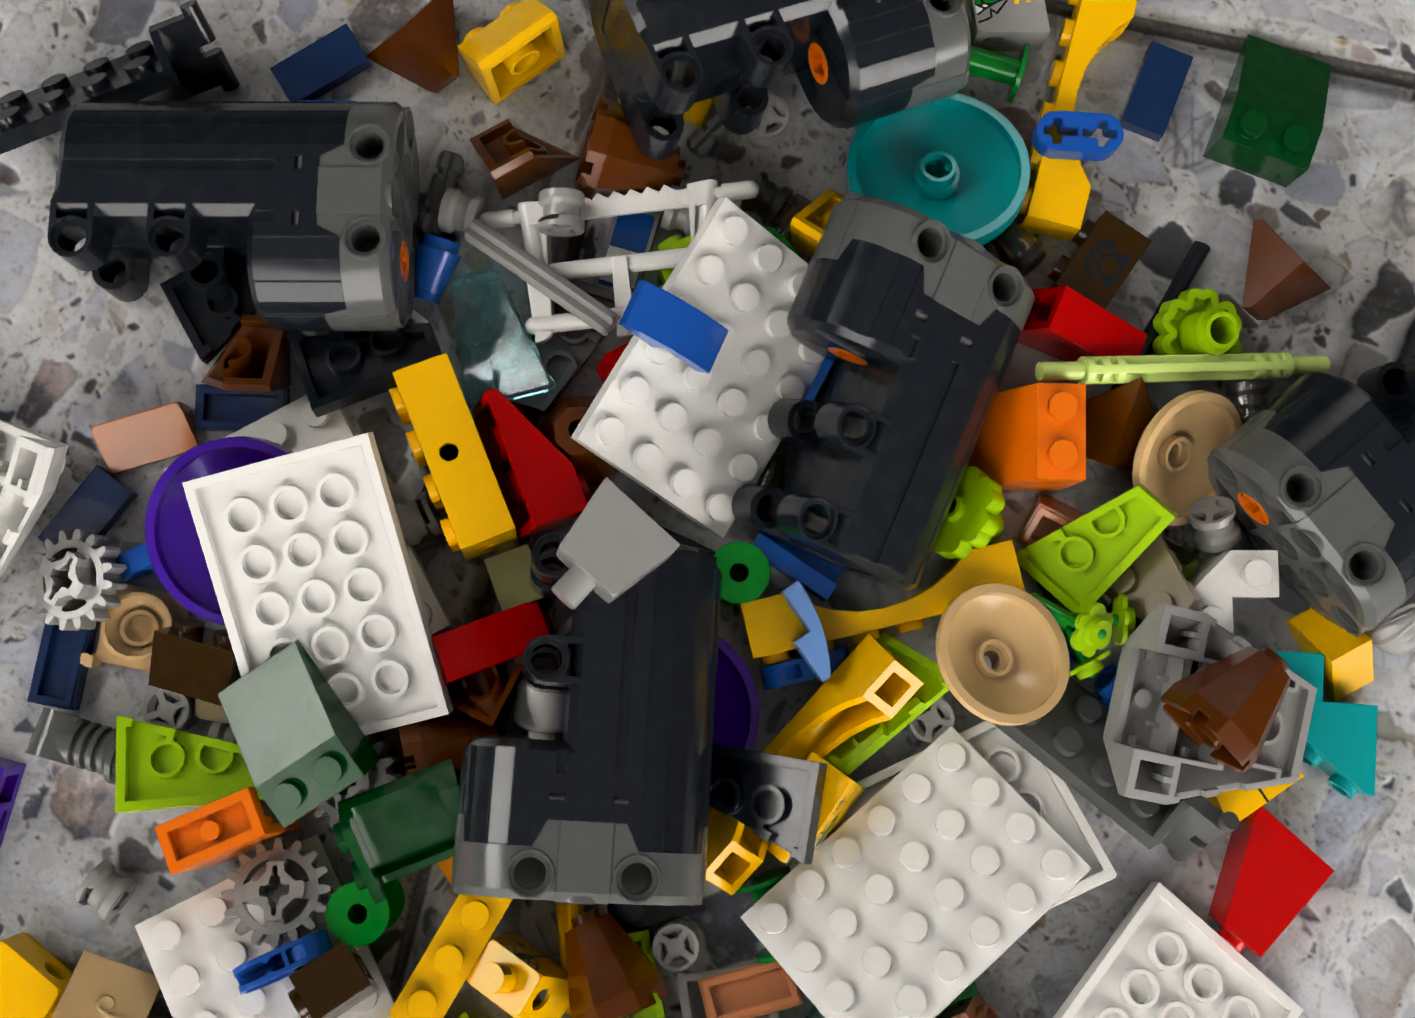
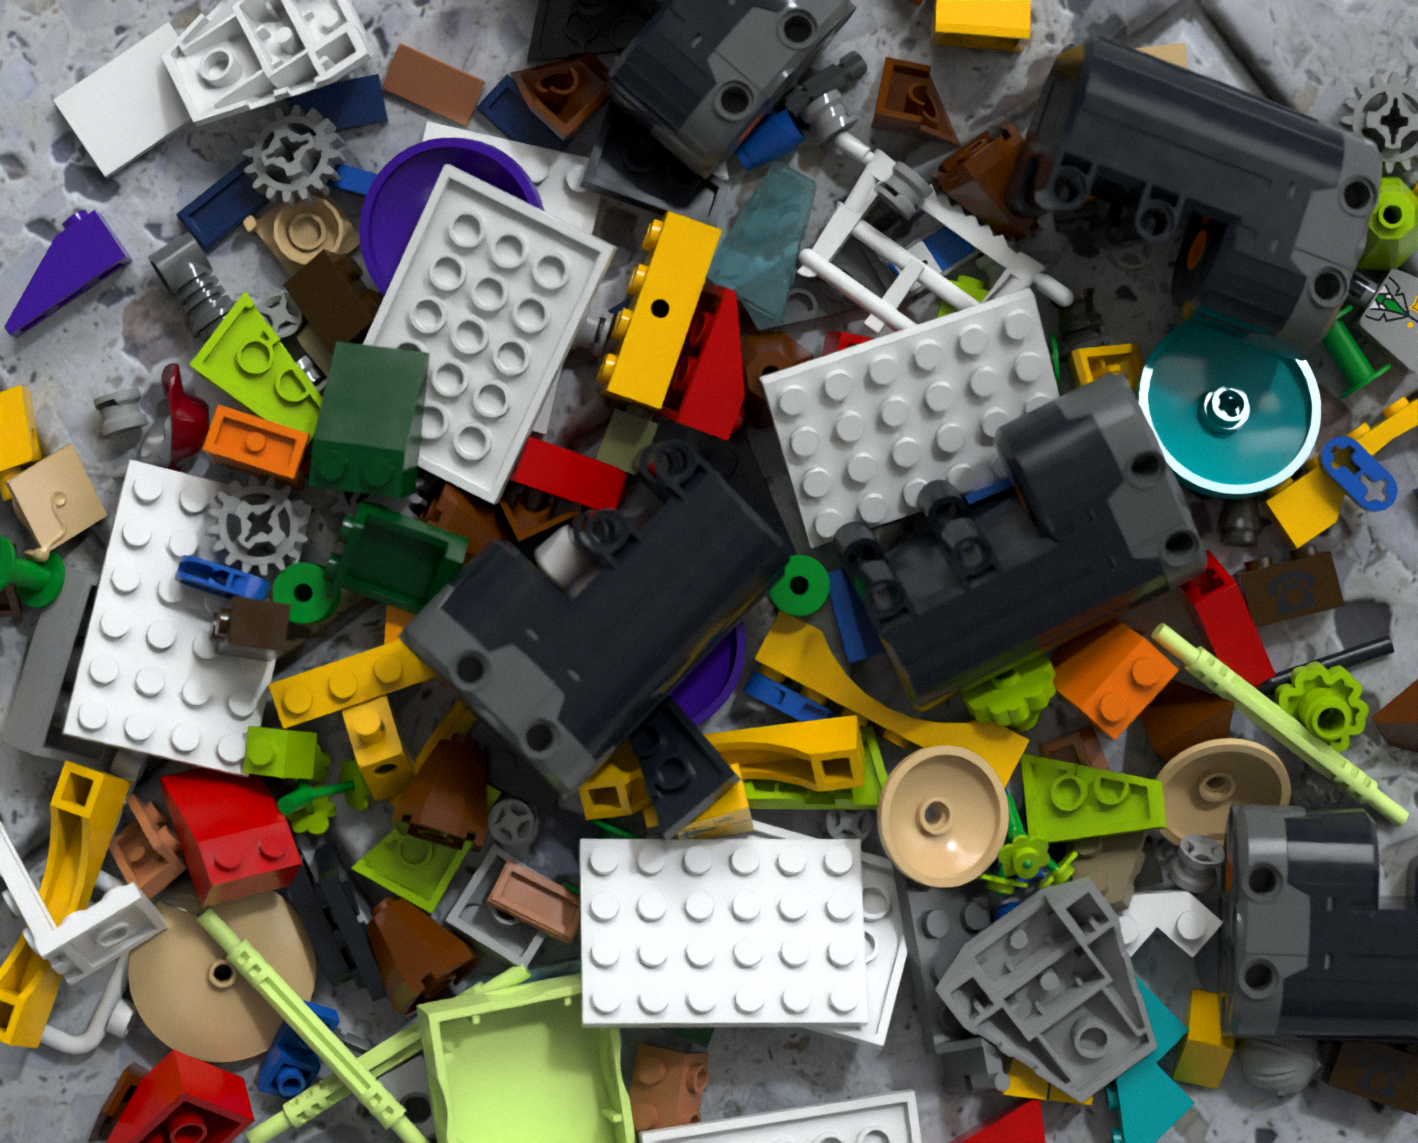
camera: 50 degrees right, 5 degrees up
light grey axle [464,219,619,336] -> none
light grey torso [551,477,680,610] -> none
blue slope [619,280,729,373] -> none
medium blue slope [780,580,831,682] -> none
reddish brown cone [1161,646,1290,774] -> none
none -> dark red hair [112,363,210,480]

